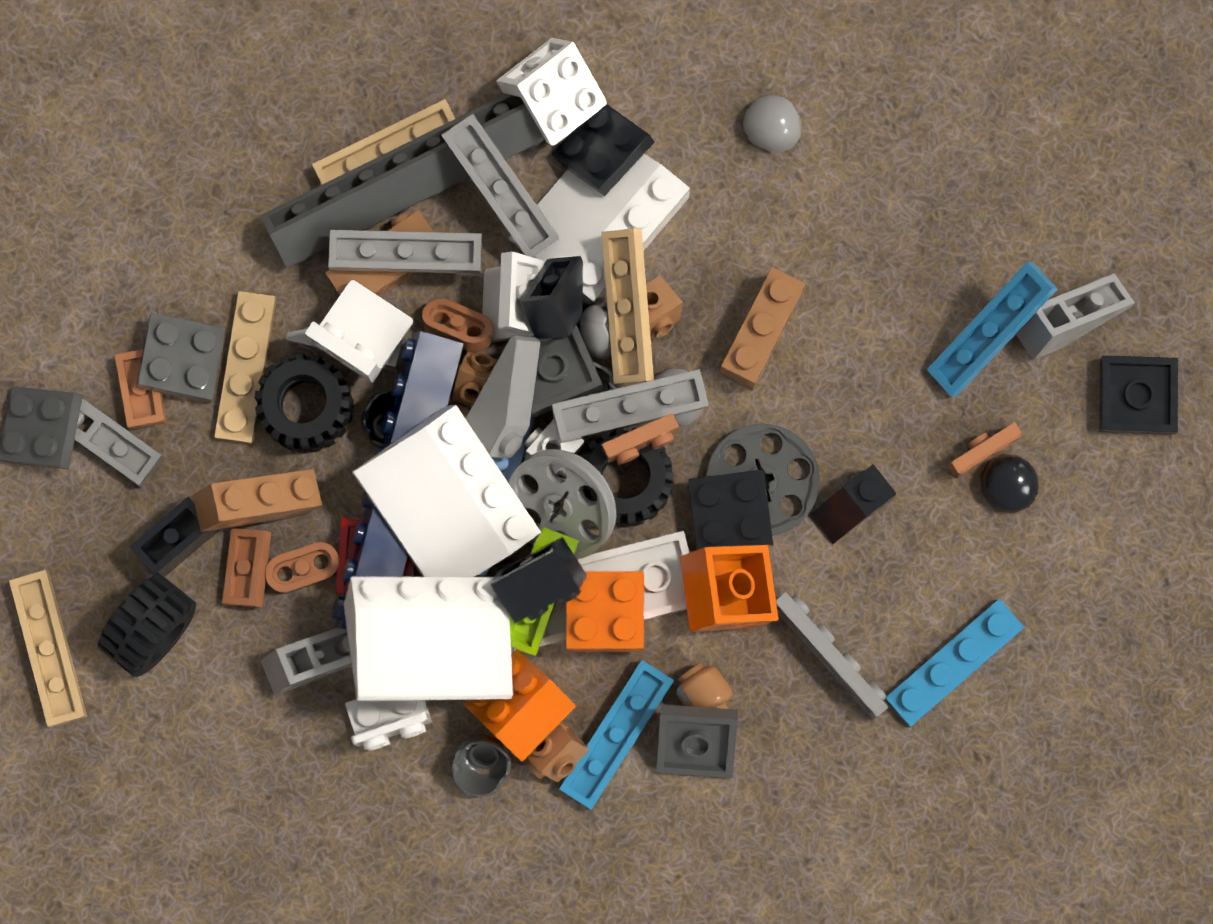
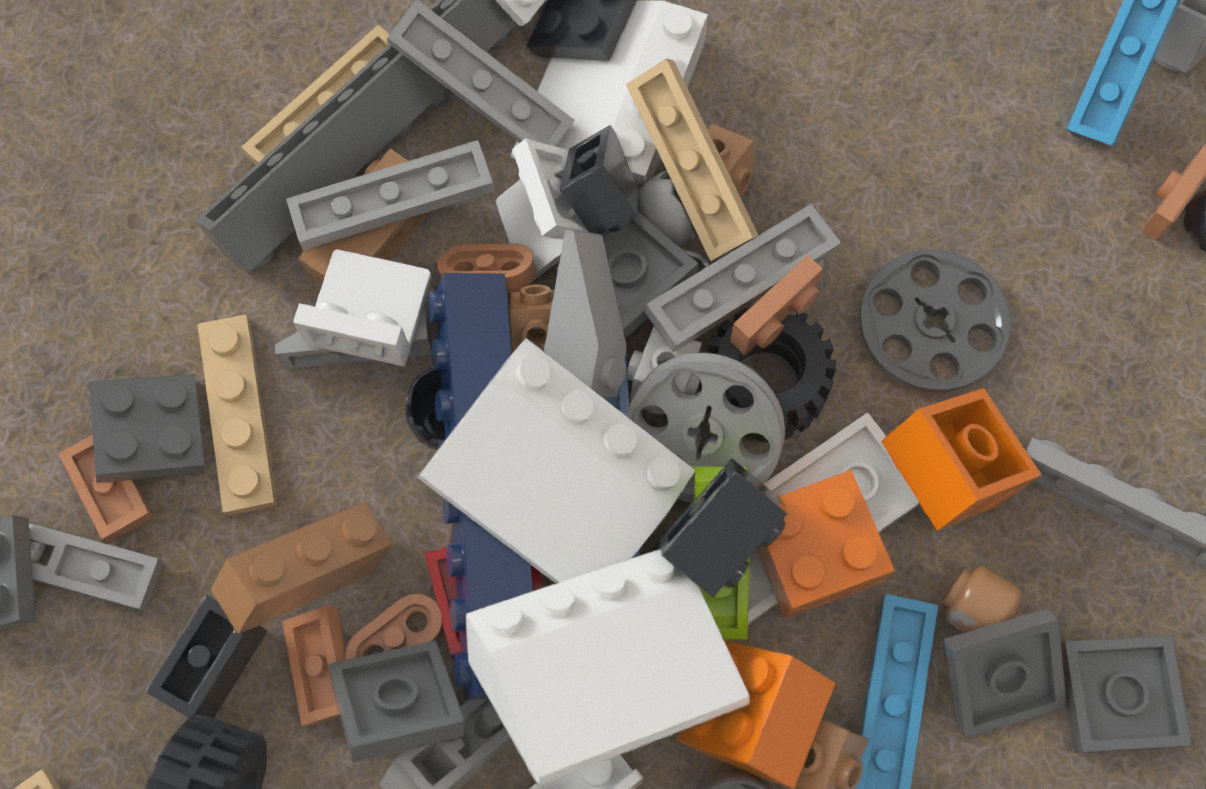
camera: 20 degrees left, 10 degrees down
black tyre [254,353,354,453] -> none
black plate [688,469,774,550] -> none
medium nougat brick [720,267,806,390] -> none
black slope [810,464,897,544] -> none
none -> dark grey plate [329,641,465,763]
none -> dark grey plate [1061,635,1192,754]

